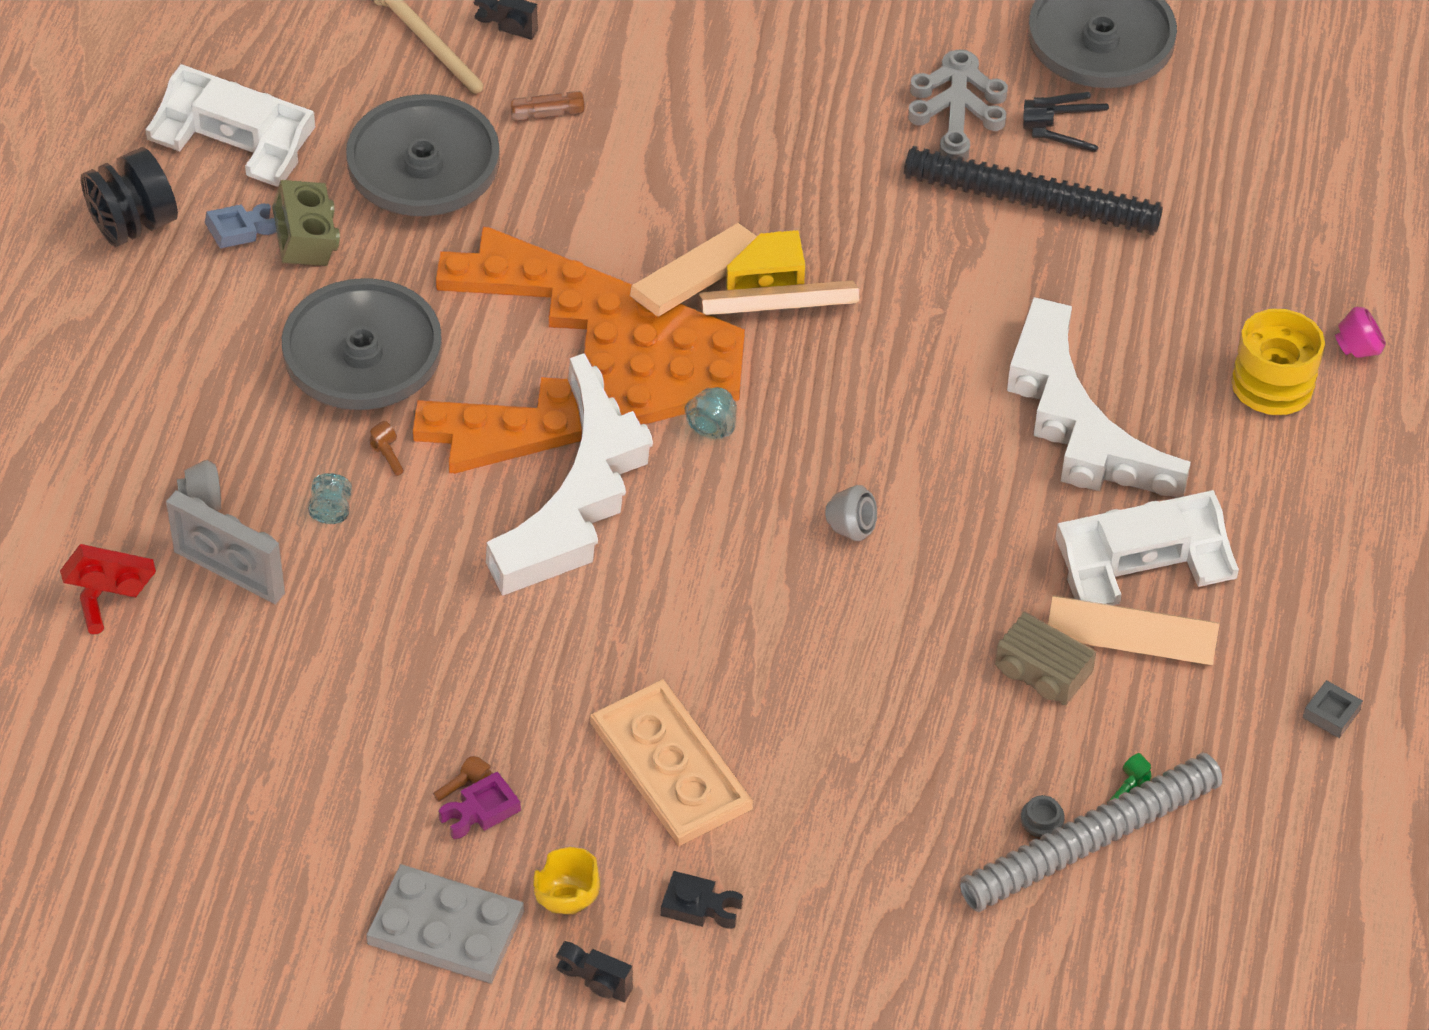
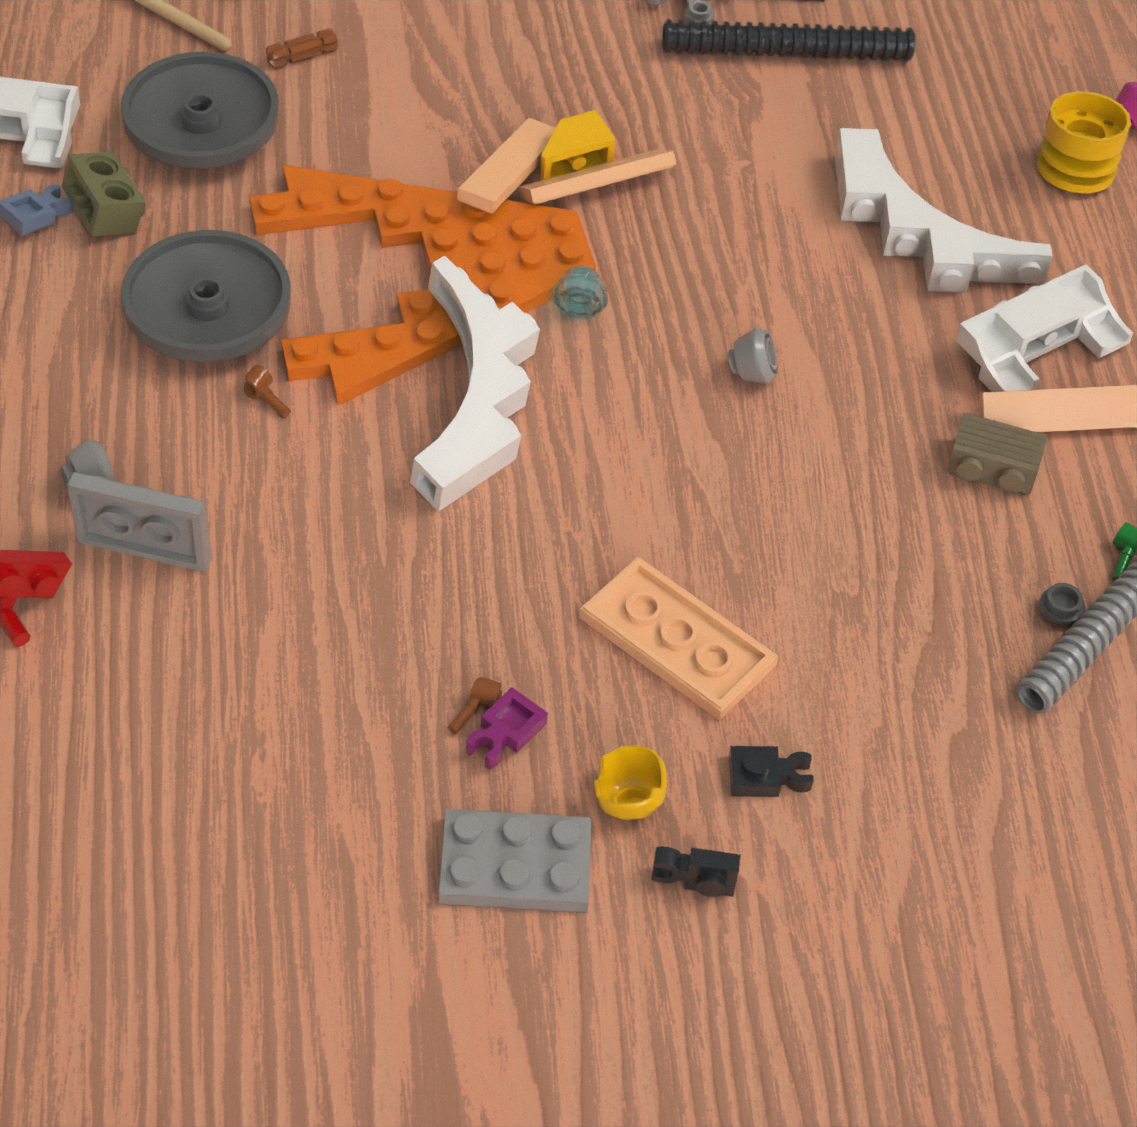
camera: 20 degrees left, 0 degrees up
clear light blue wheel [308,473,352,524] -> none

